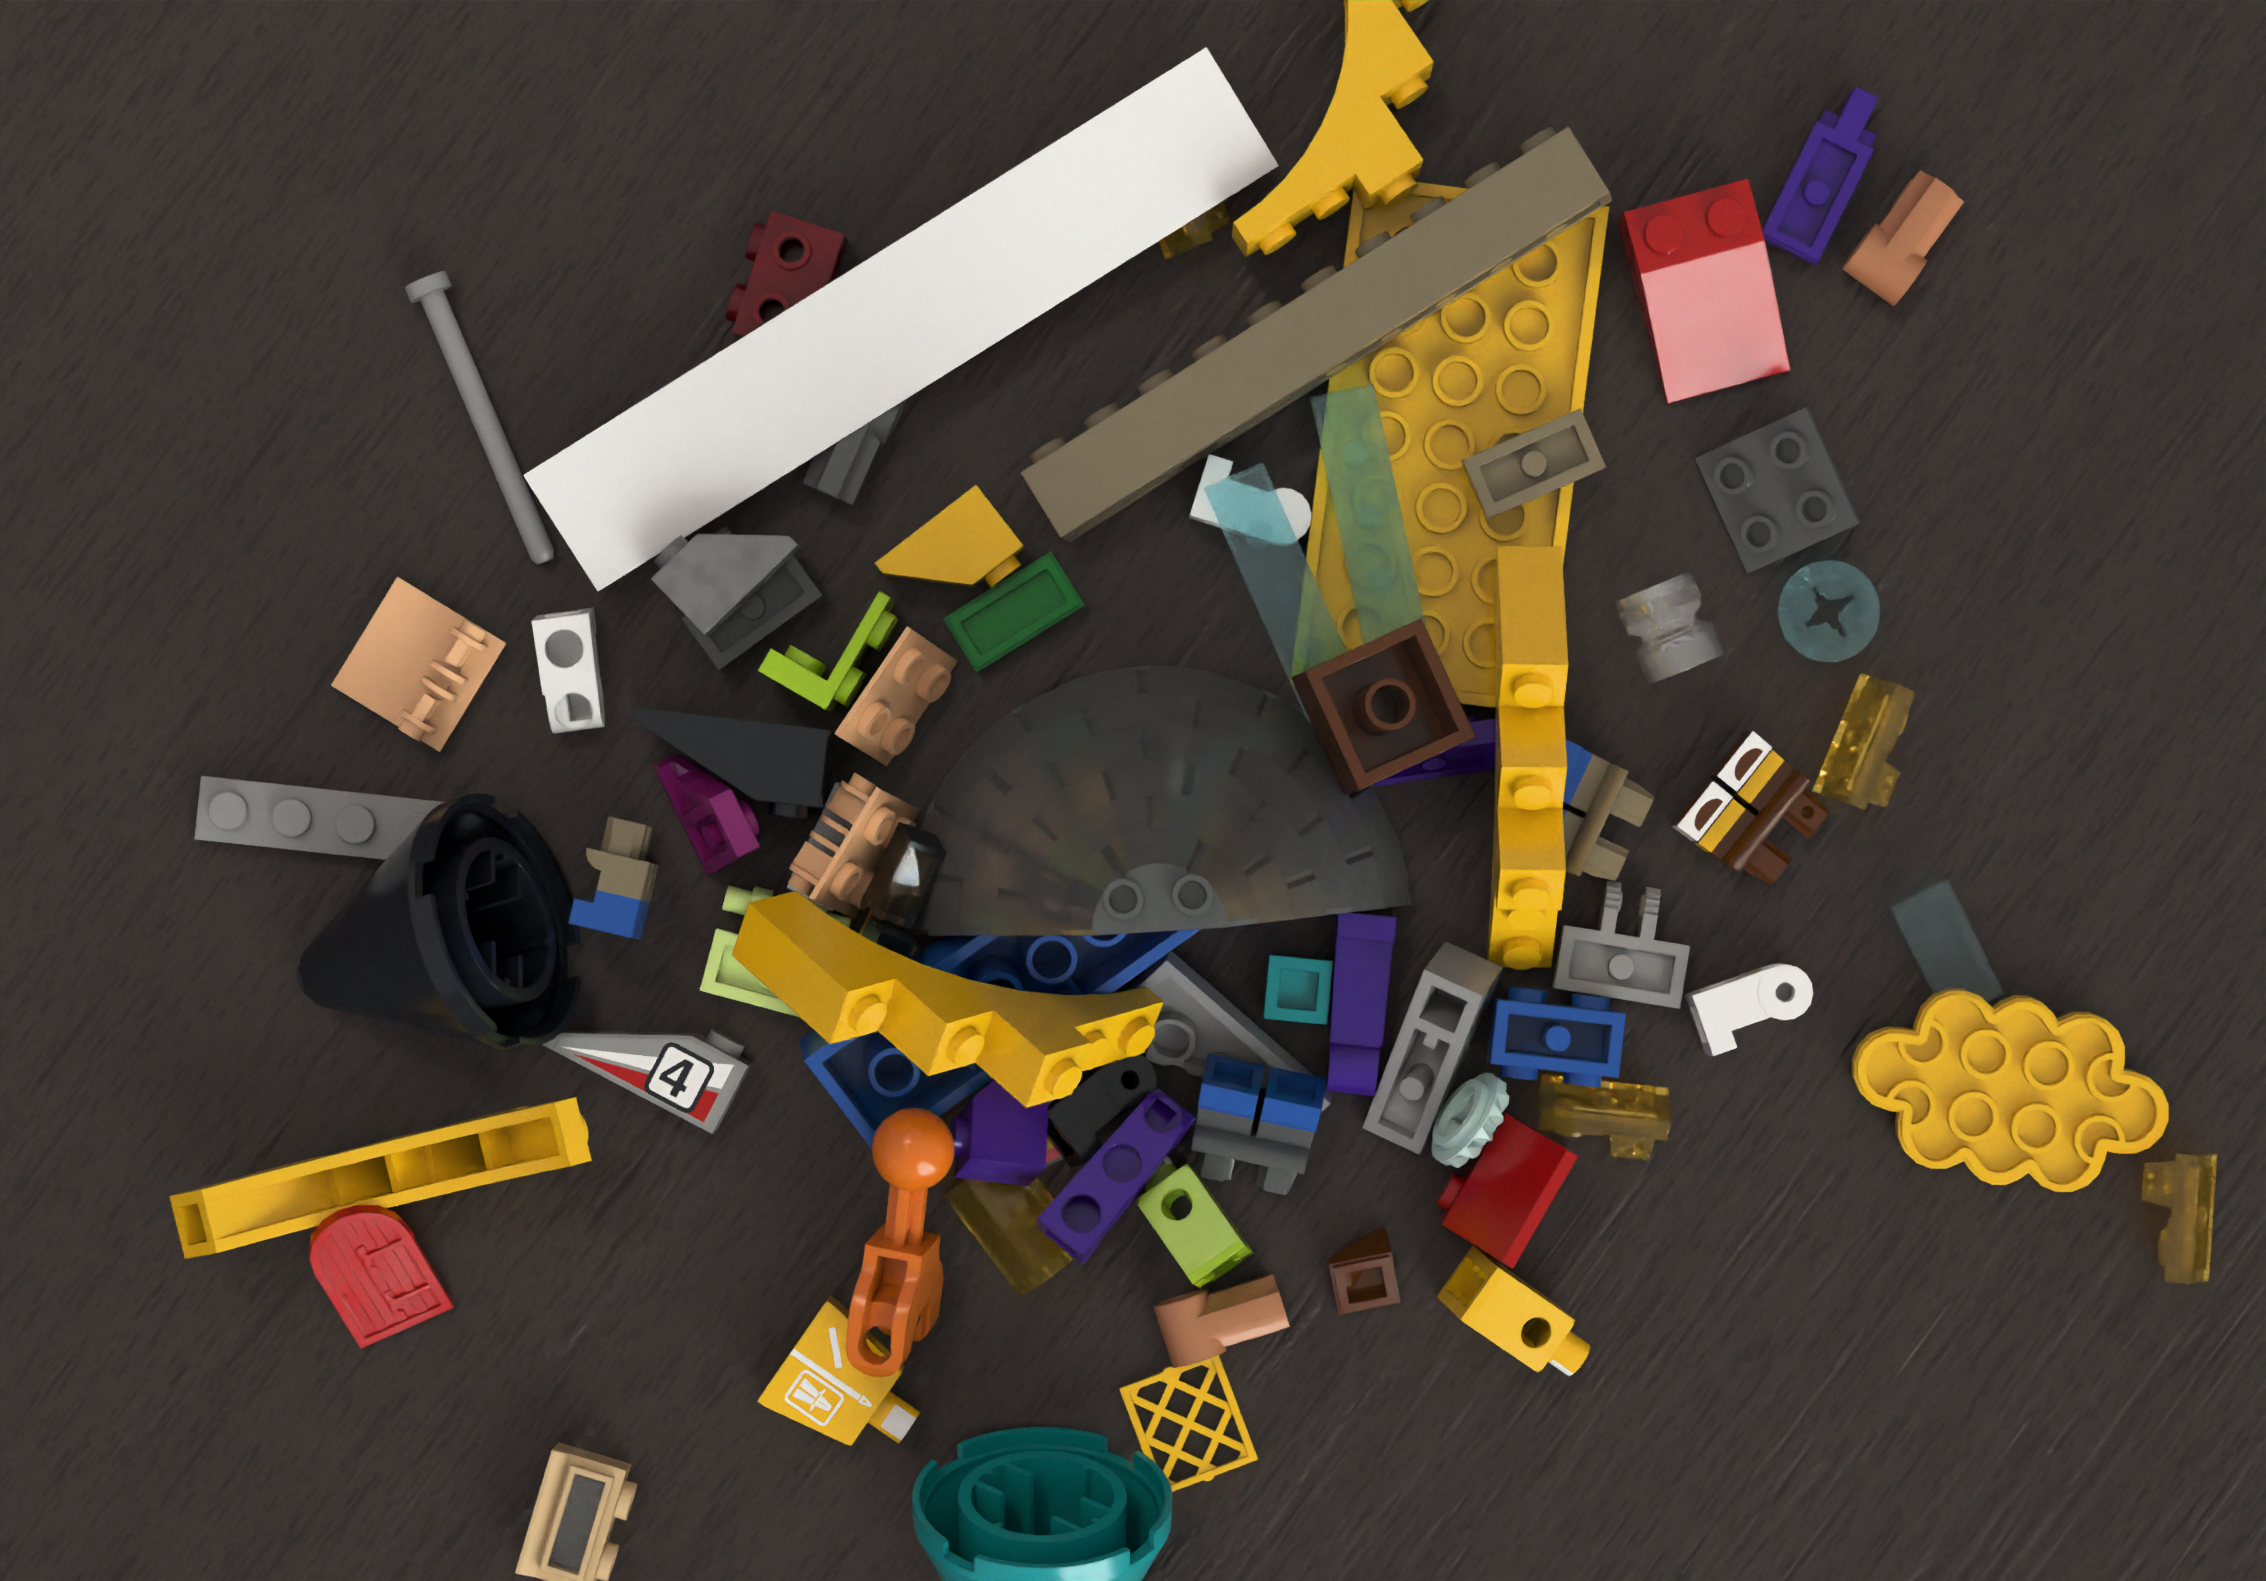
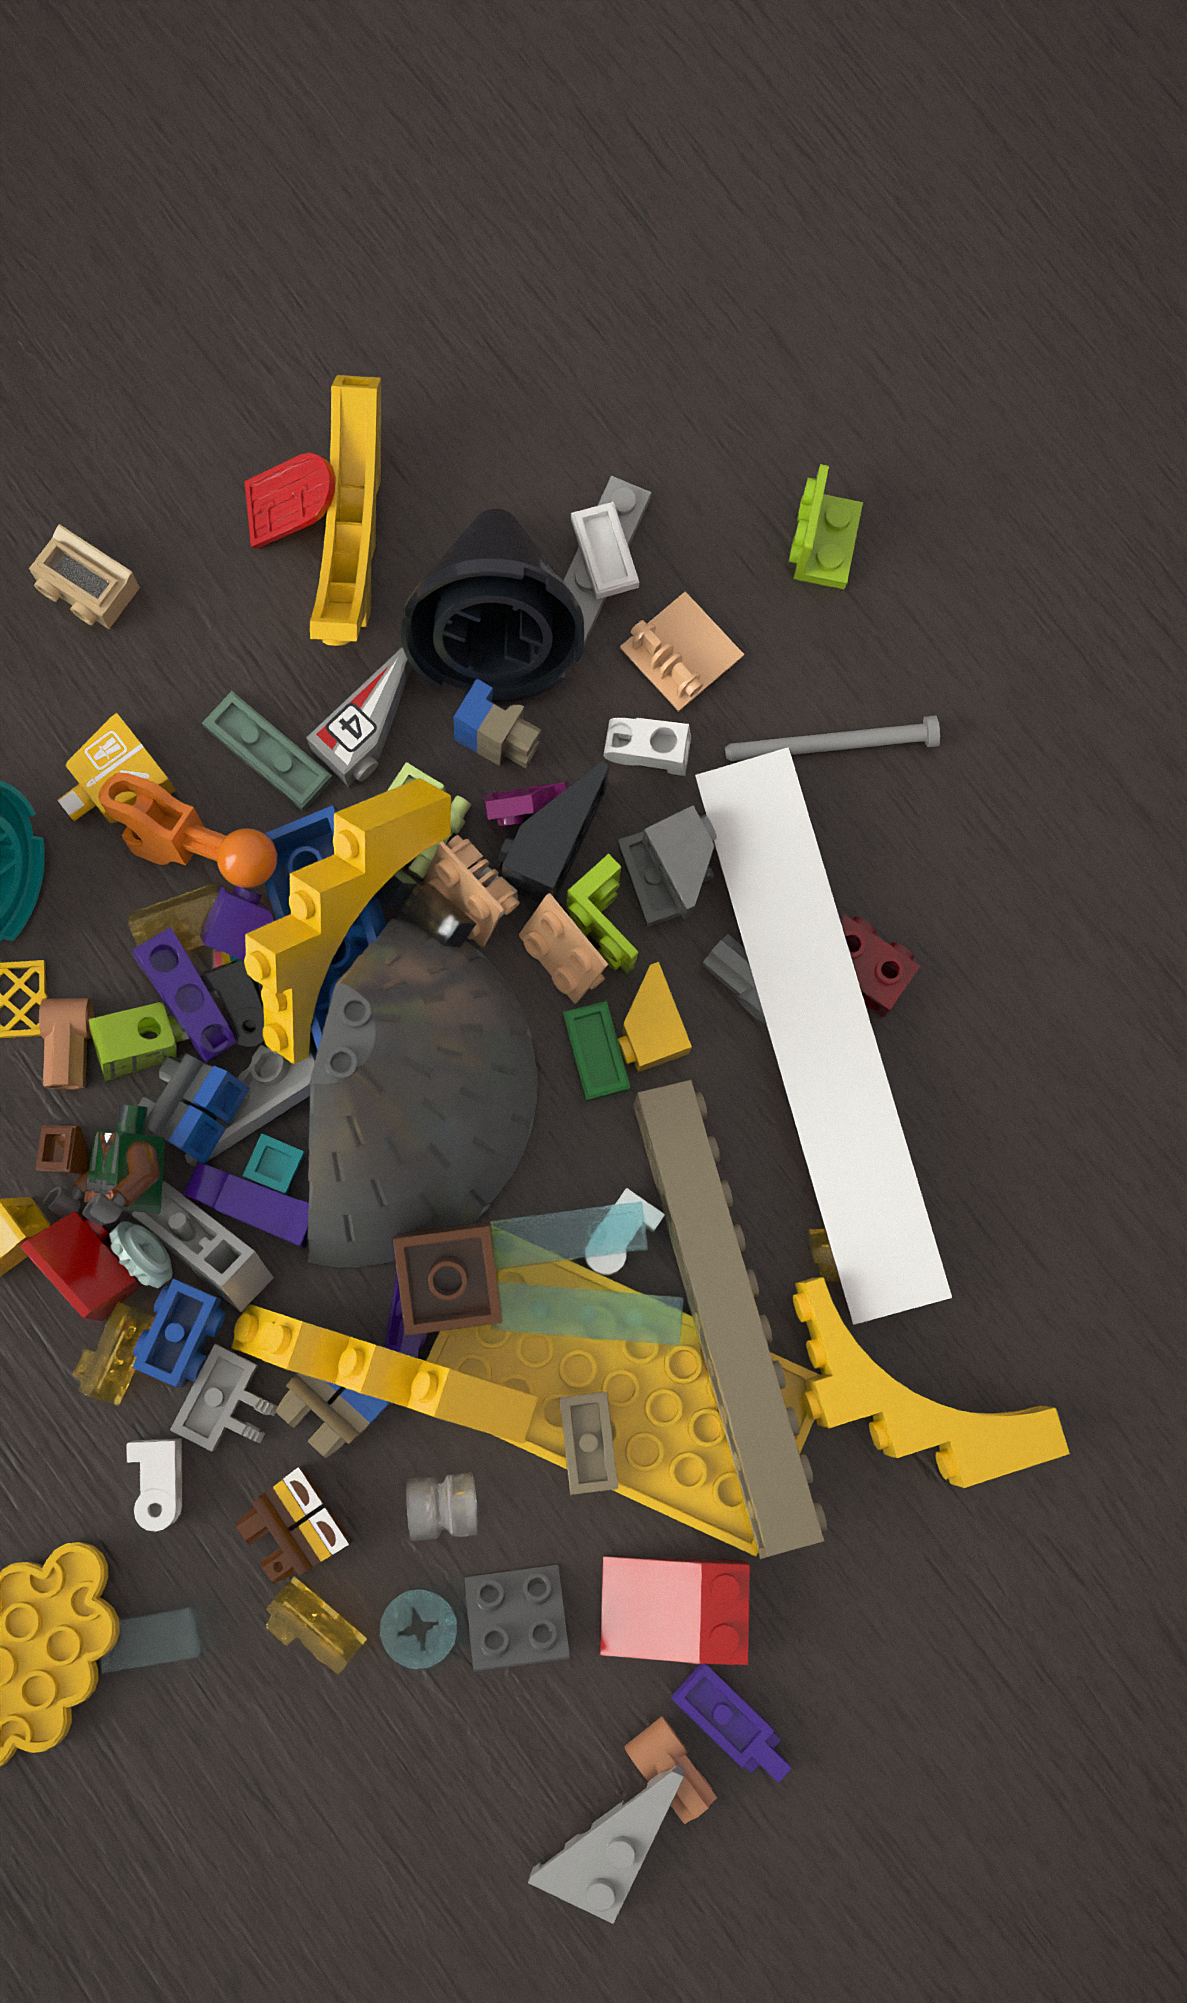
camera: 100 degrees right, 10 degrees down
none -> torso [43,1104,164,1226]
none -> sand green tile [202,691,333,812]
none -> light grey wing [528,1764,685,1924]
none -> white tile [571,502,639,600]
none -> lime bracket [789,464,863,590]

